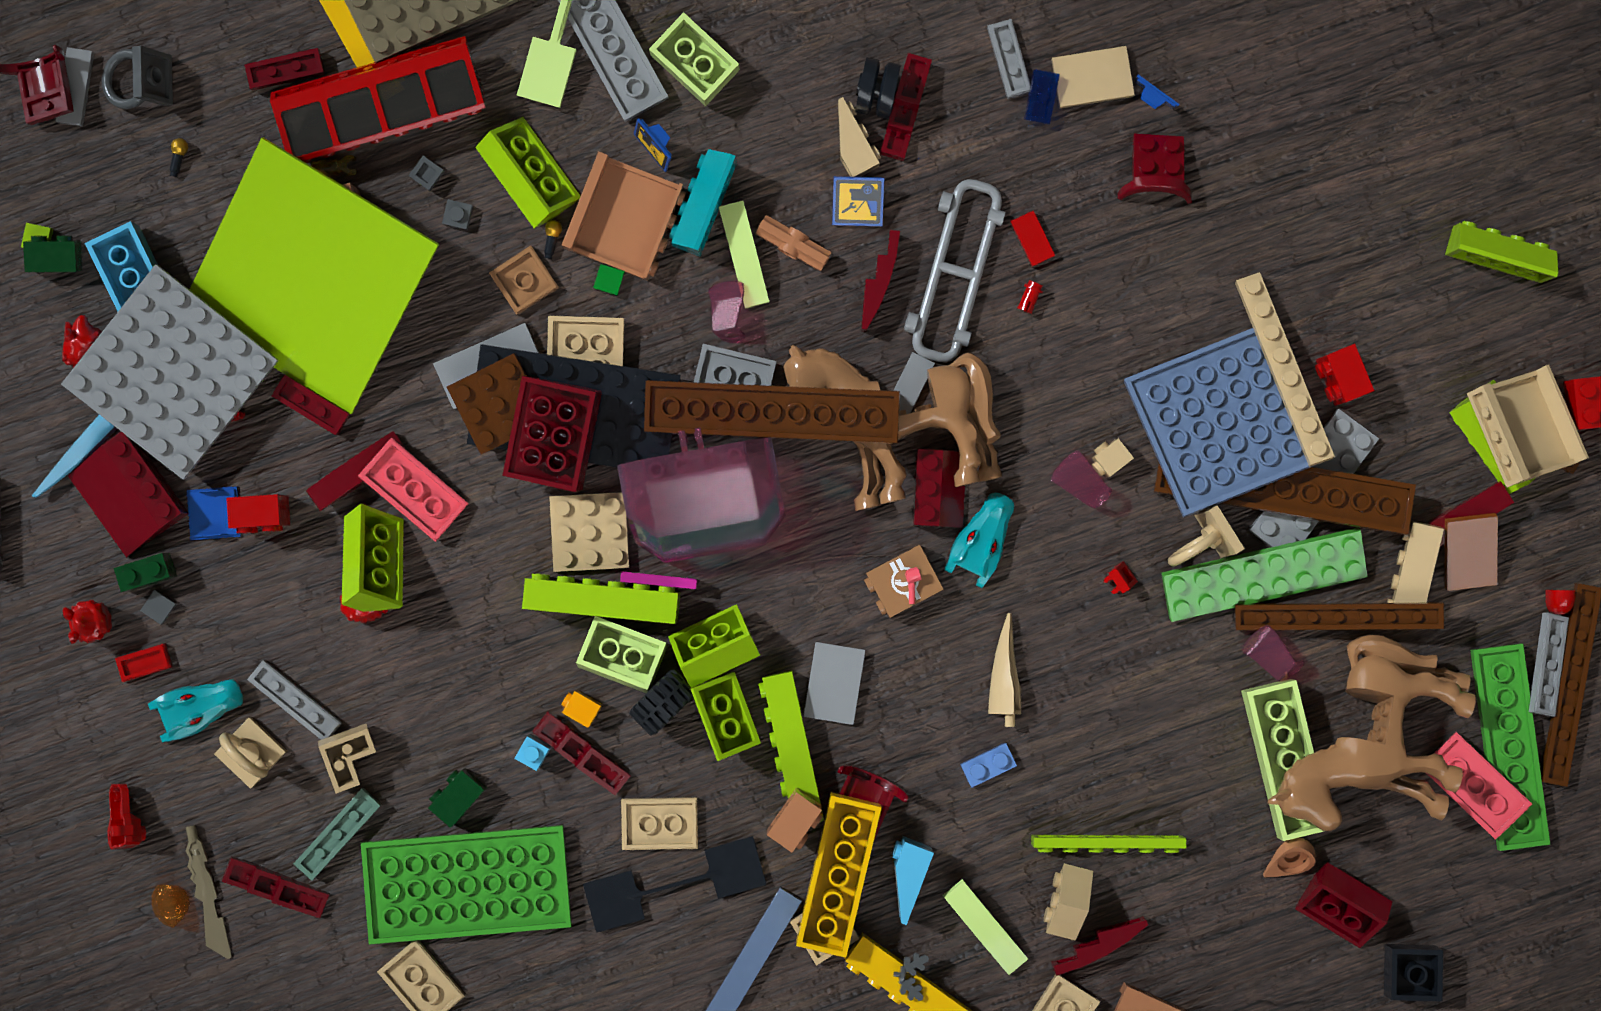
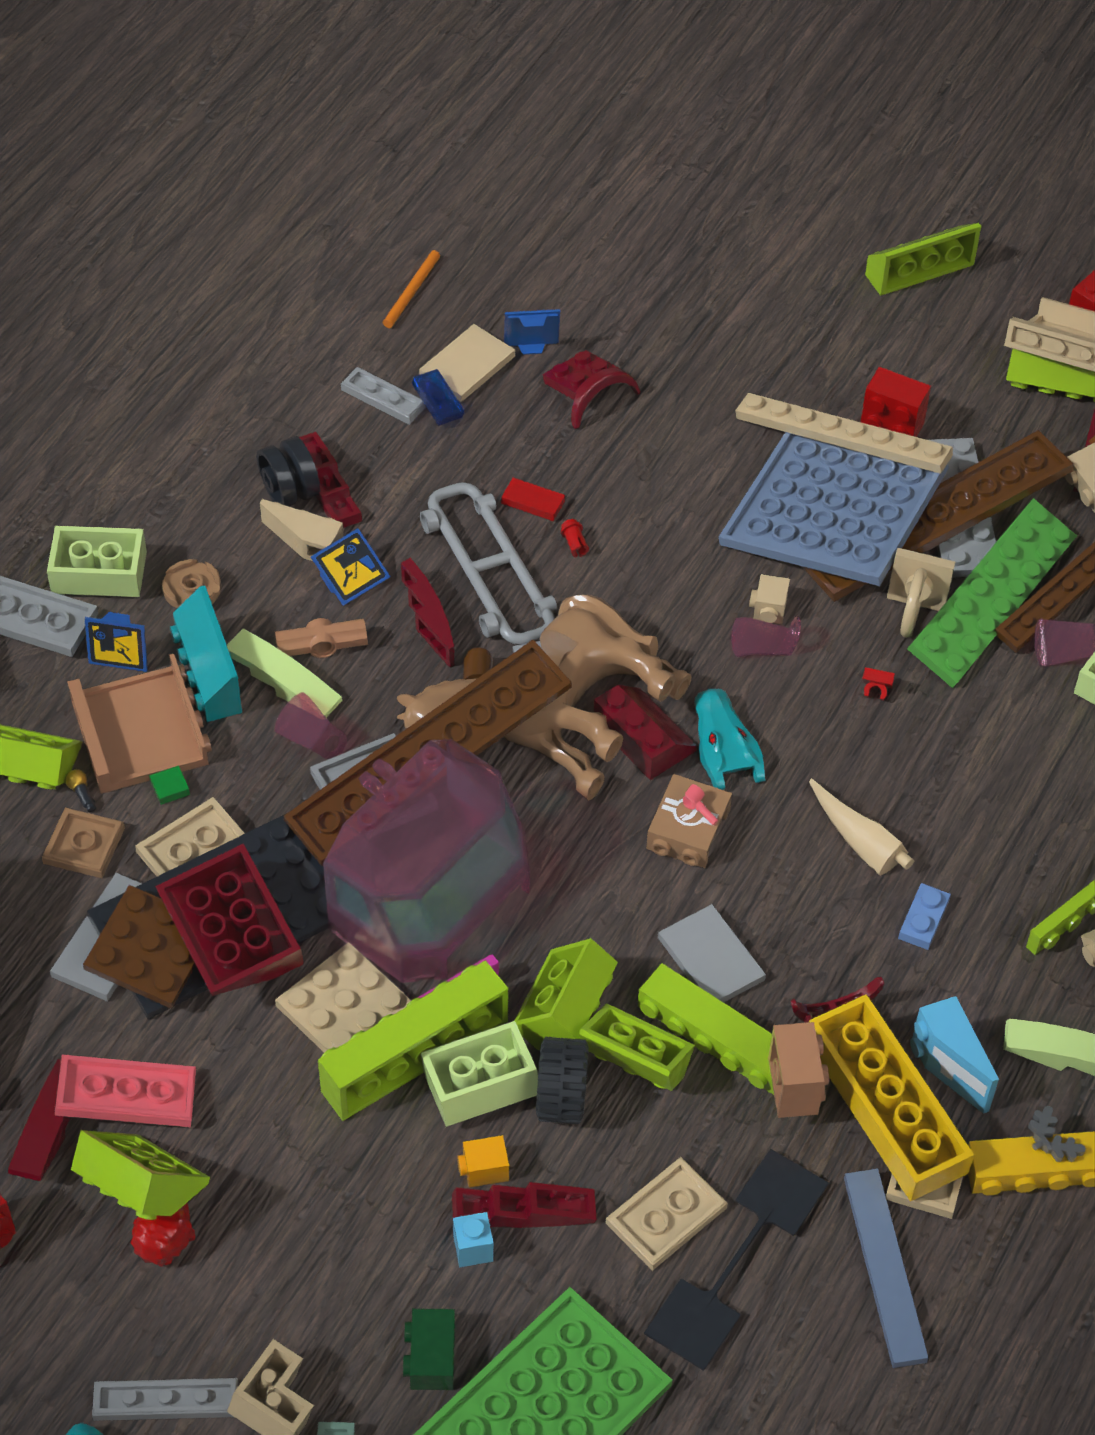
camera: 35 degrees left, 35 degrees down
none -> medium nougat plate [162,559,222,608]
none -> reddish brown brick [463,648,494,679]

